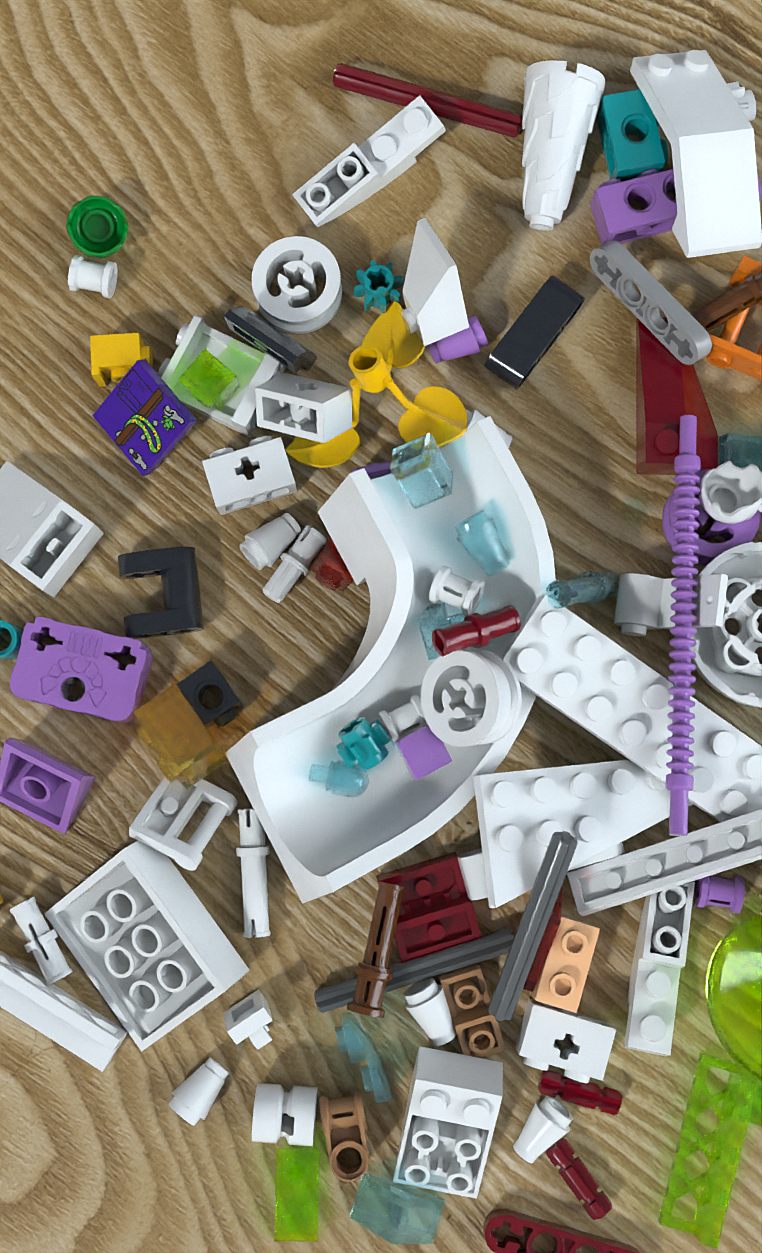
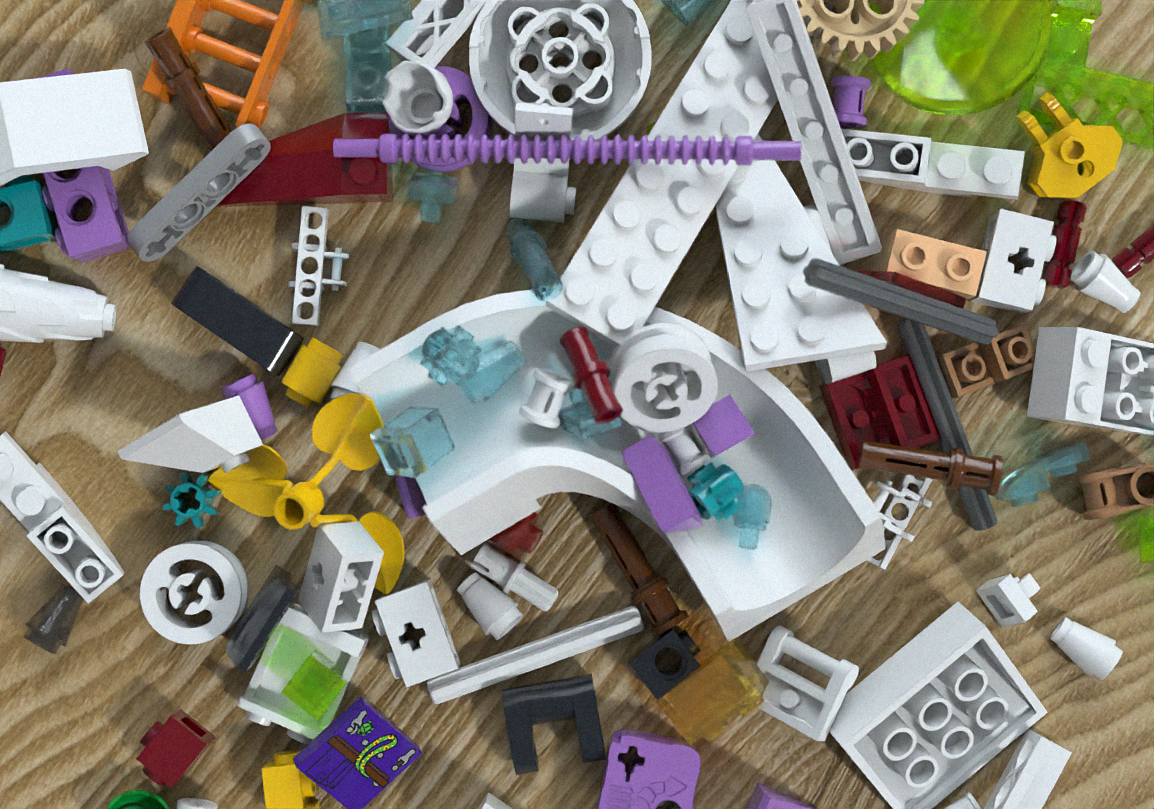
camera: 85 degrees left, 5 degrees up
white pin [236,808,271,938] -> none
white wheel [252,1083,318,1147] -> none
white cone [404,978,457,1046] -> none
none -> clear smoke cone [23,583,84,654]
none -> dark red brick [136,709,216,788]
none -> yellow brick [281,337,344,407]
none -> white piece [288,206,349,326]
none -> clear light blue tile [408,172,460,223]
none -> clear light blue gear [420,325,482,387]
none -> white axle [427,606,644,704]
none -> reddish brown pin [589,503,689,637]
none -> medium lavender slope [622,435,703,533]
none -> white piece [867,475,933,570]
none -> yellow hinge [1016,92,1123,198]

